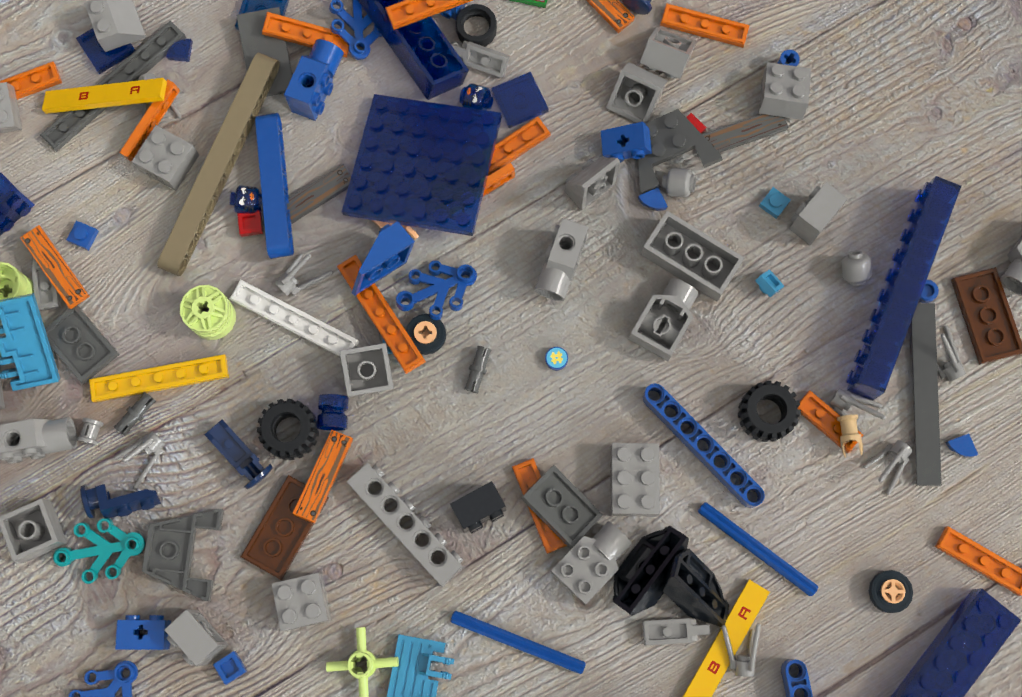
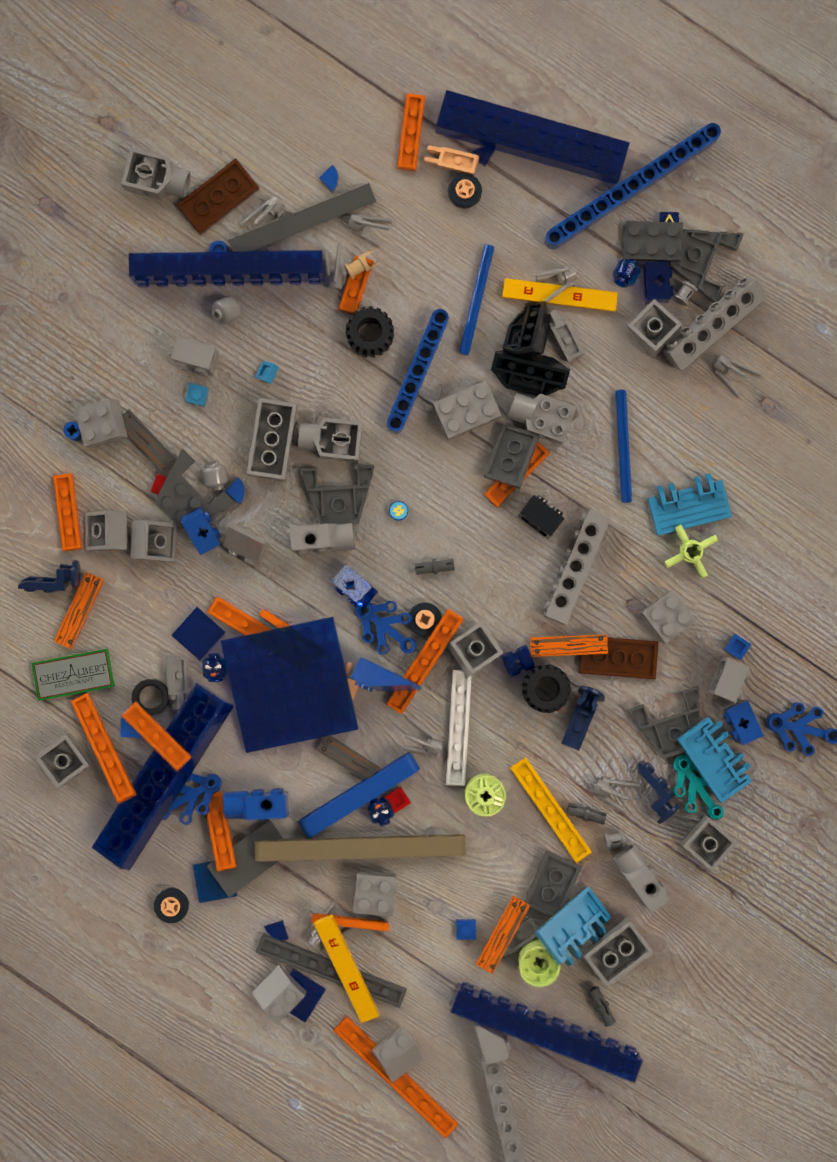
camera: 120 degrees left, 10 degrees up
none -> dark grey wing [299,465,374,524]
none -> clear blue brick [331,564,378,609]
none -> light nougat hinge [424,146,479,176]
none -> clear blue tile [471,147,495,167]
none -> dark azure hinge [676,717,752,803]

